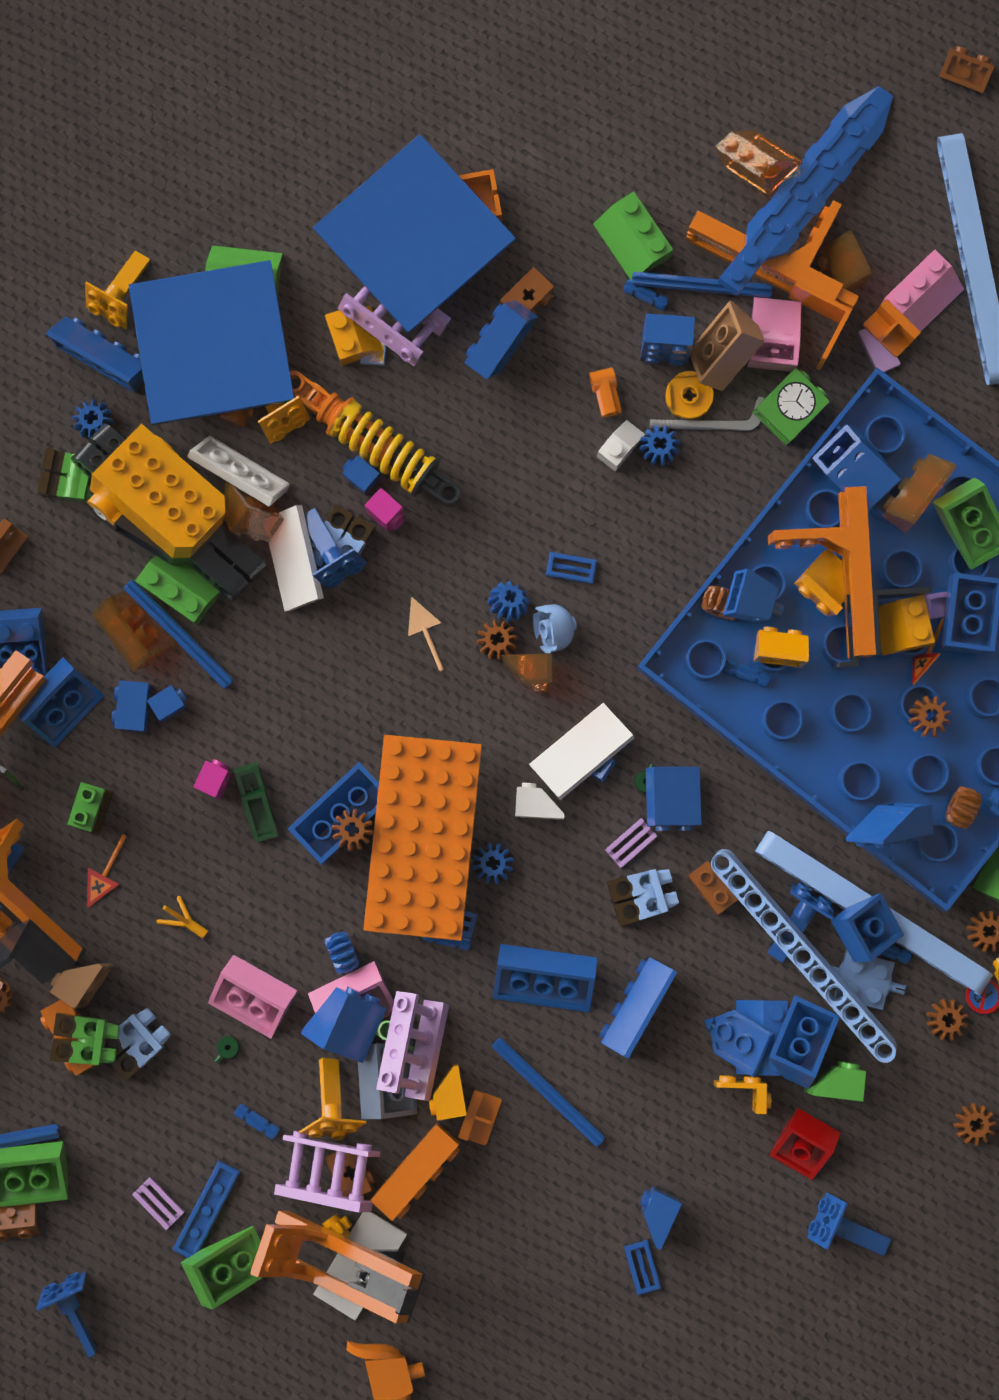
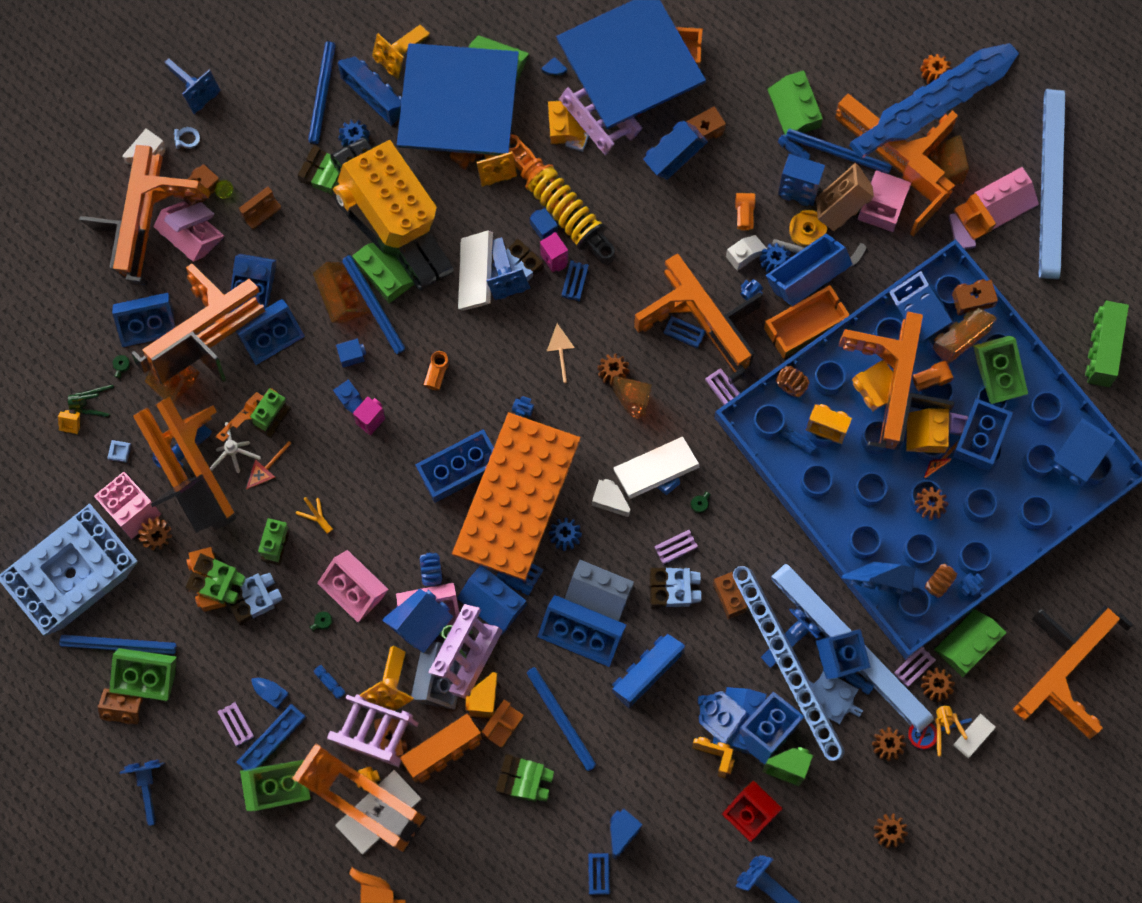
camera: 15 degrees right, 10 degrees down
medium nougat slope [50,963,114,1009] -> none
blue brick [112,680,152,733] -> none
white tile [187,436,290,506] -> none
clear orange slope [224,482,284,542] -> none
dark green slope [234,762,278,843] -> none
dark orange gear [332,809,374,851] -> none
blue gear [488,581,529,623] -> none
light blue cylinder [532,604,576,653] -> none
blue brick [646,767,701,831] -> none
clear orange slope [715,131,802,195] -> none
blue torso [723,569,784,622] -> none
bright green brick [752,368,830,445] -> none
dark orange bracket [939,45,994,93] -> none
none -> white plant [210,422,261,473]
none -> orange piece [215,388,278,442]
none -> blue plate [251,678,289,709]
none -> bright green hips [258,518,290,566]
none -> blue axle [308,42,335,144]
none -> blue plate [333,379,363,413]
none -> orange piece [423,351,449,391]
none -> blue slope [457,565,527,635]
none -> bright green hips [496,754,554,802]
none -> blue gear [511,396,534,418]
none -> blue tile [541,57,567,76]
none -> blue tile [562,261,589,301]
none -> sand blue slope [565,560,634,621]
none -> orange piece [634,253,763,385]
none -> lavender tile [705,368,740,405]
none -> blue gear [740,280,763,301]
none -> orange piece [764,285,850,359]
none -> blue piece [766,234,853,307]
none -> lavender tile [893,647,936,688]
none -> orange piece [912,361,954,392]
none -> orange gear [920,54,952,84]
none -> dark orange brick [952,279,998,316]

